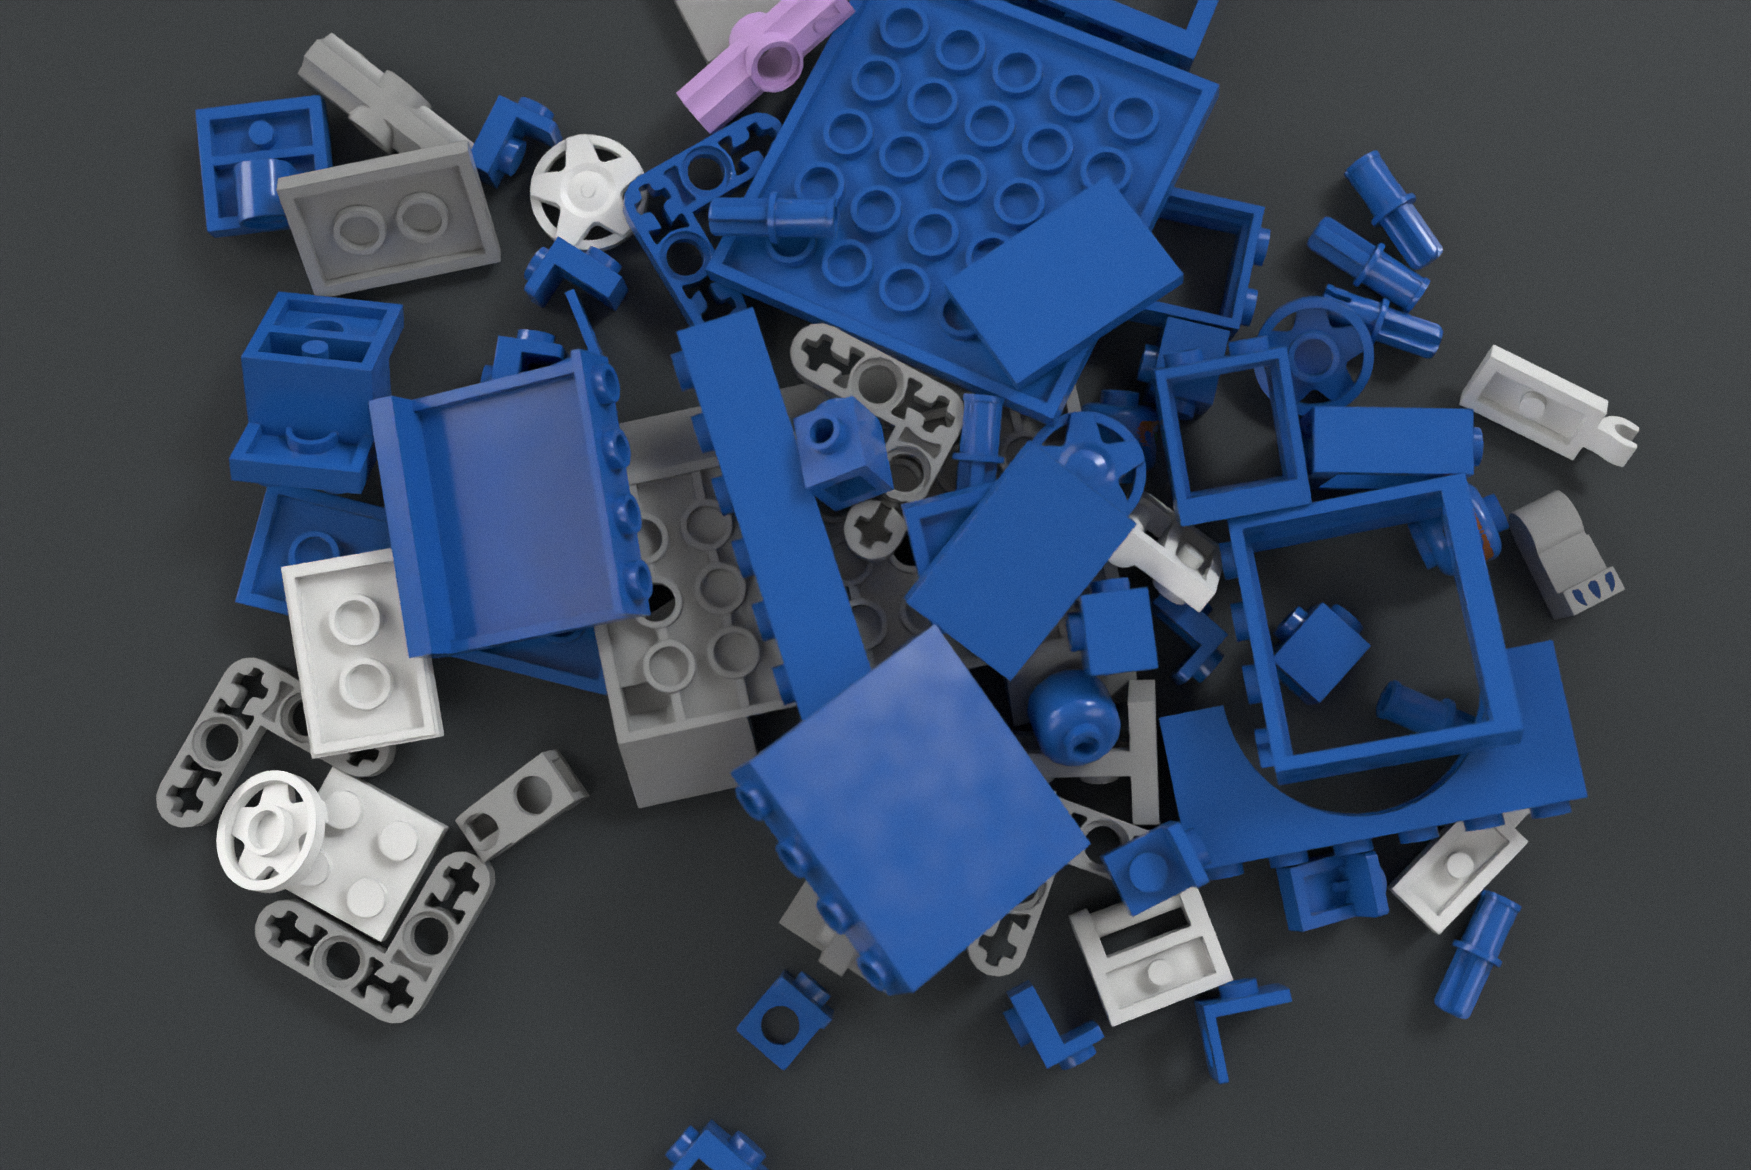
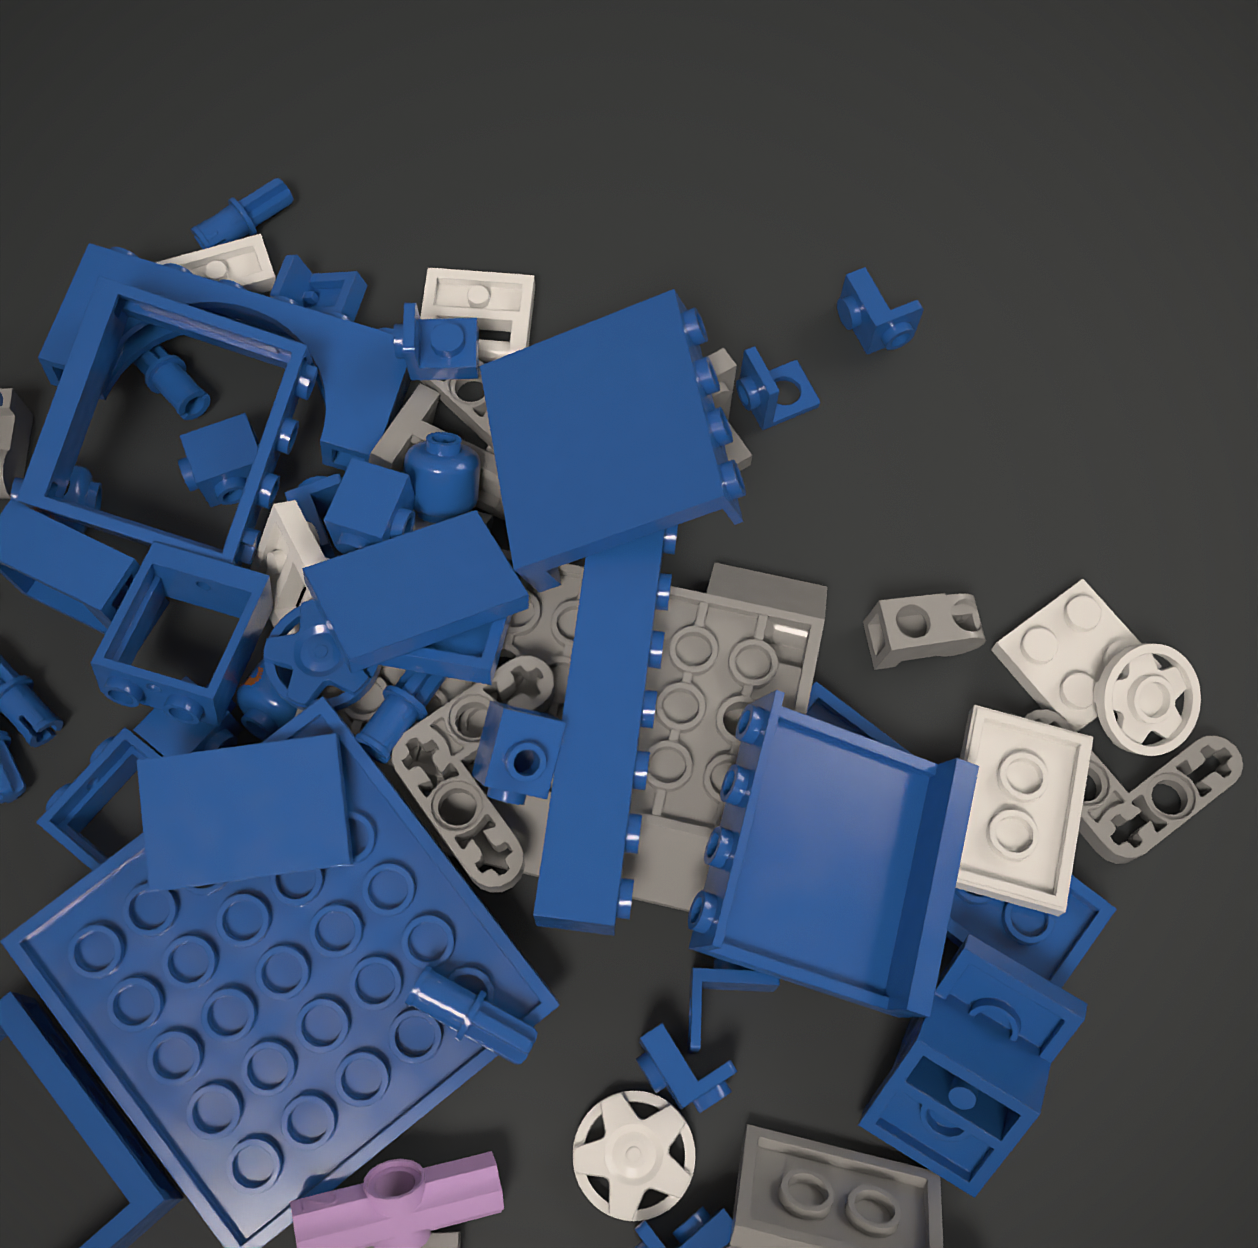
camera: 155 degrees left, 15 degrees down
light grey beam [255,851,495,1023] -> none
blue bracket [480,329,569,383] -> none
blue beam [623,113,783,327] -> none
blue bracket [1002,980,1104,1070] -> none
blue bracket [1194,978,1292,1084] -> none
blue wheel [1254,296,1374,415] -> none

